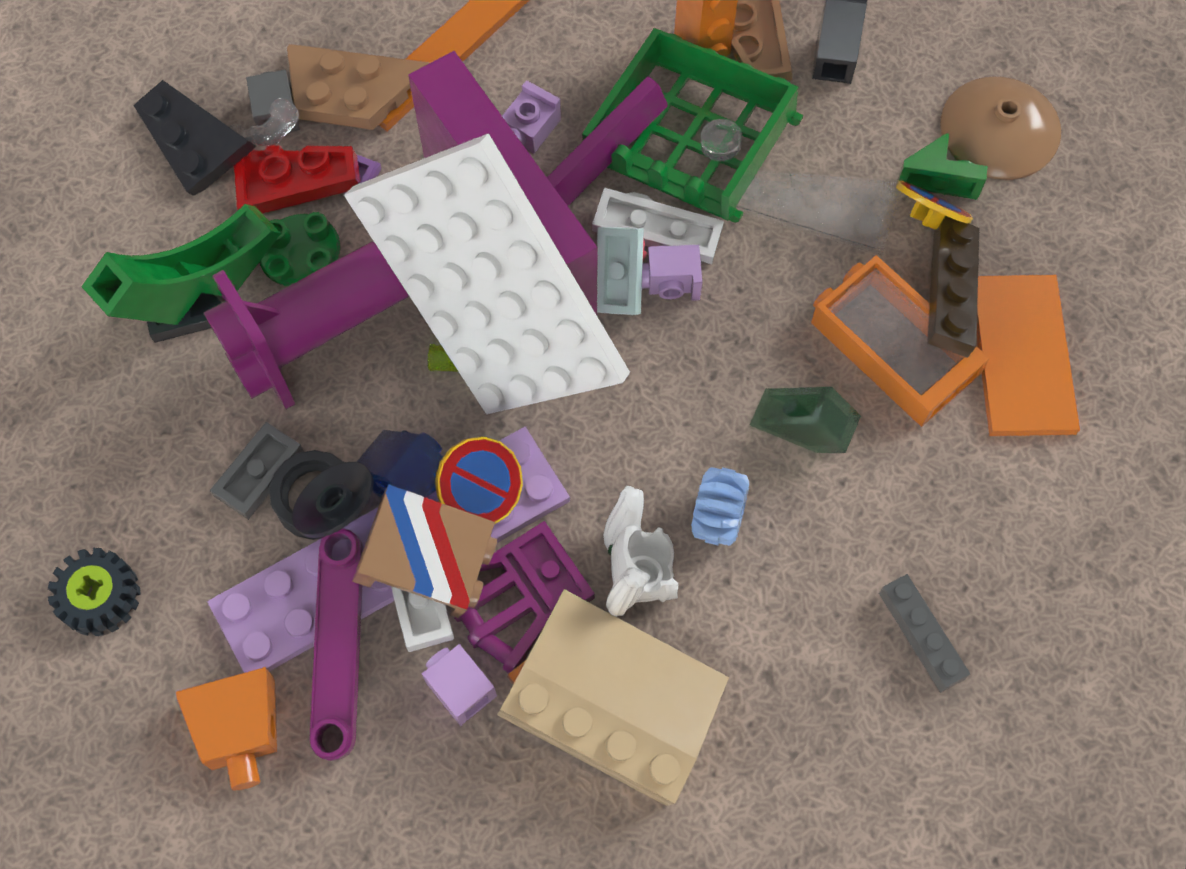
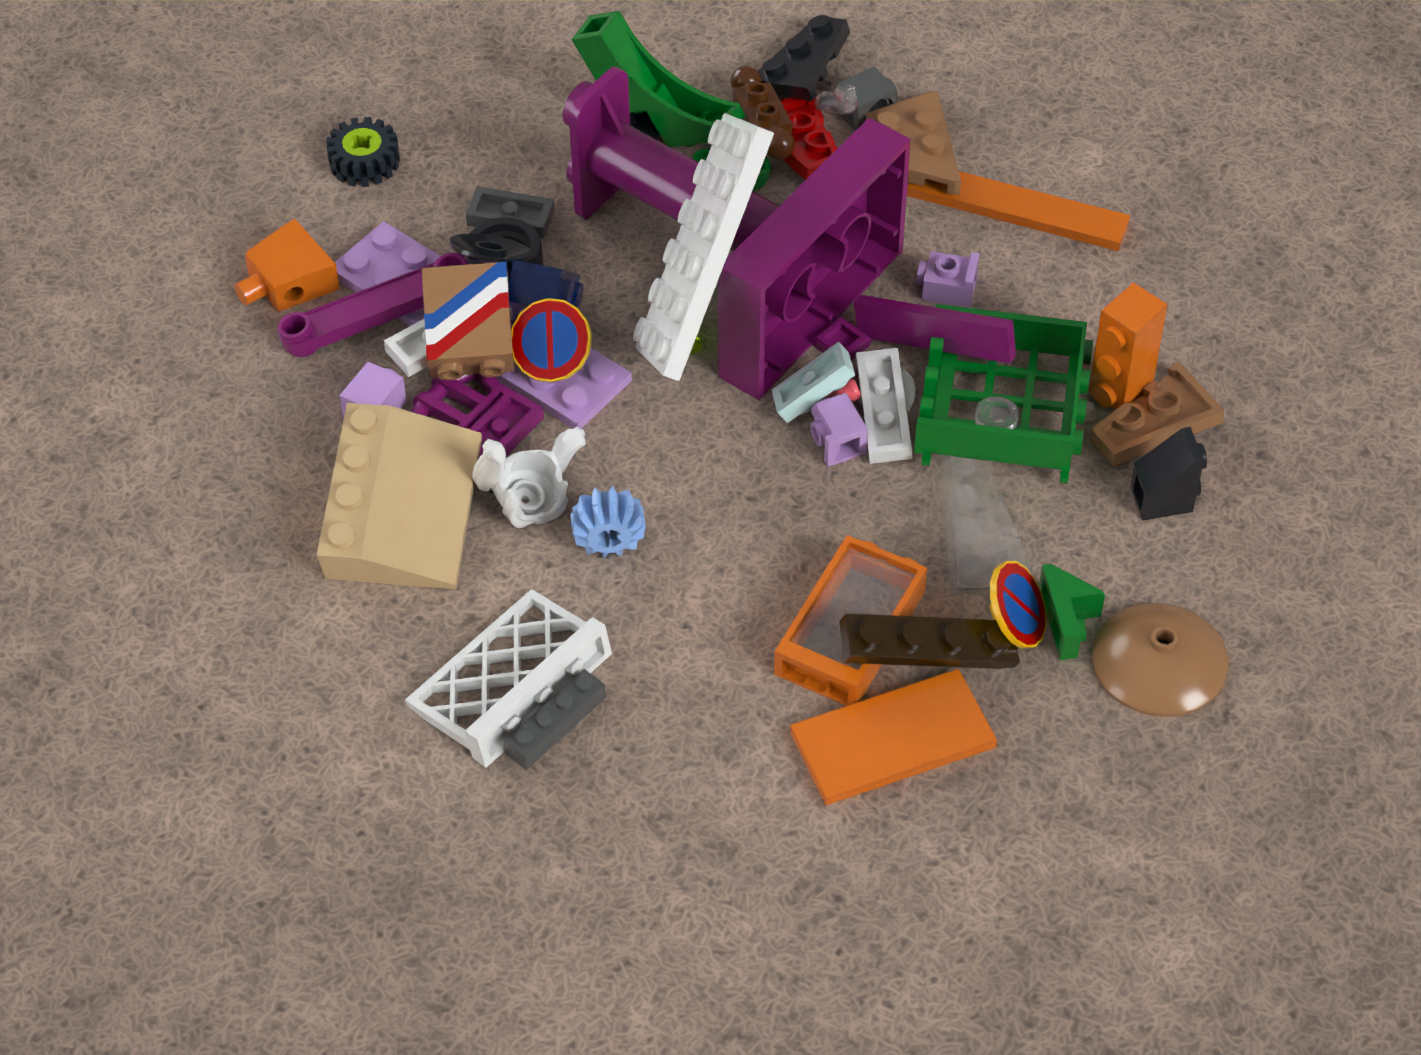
camera: 70 degrees right, 15 degrees down
clear green slope [750,387,861,453] -> none
none -> white fence [405,589,612,768]
none -> reddish brown plate [730,66,795,160]

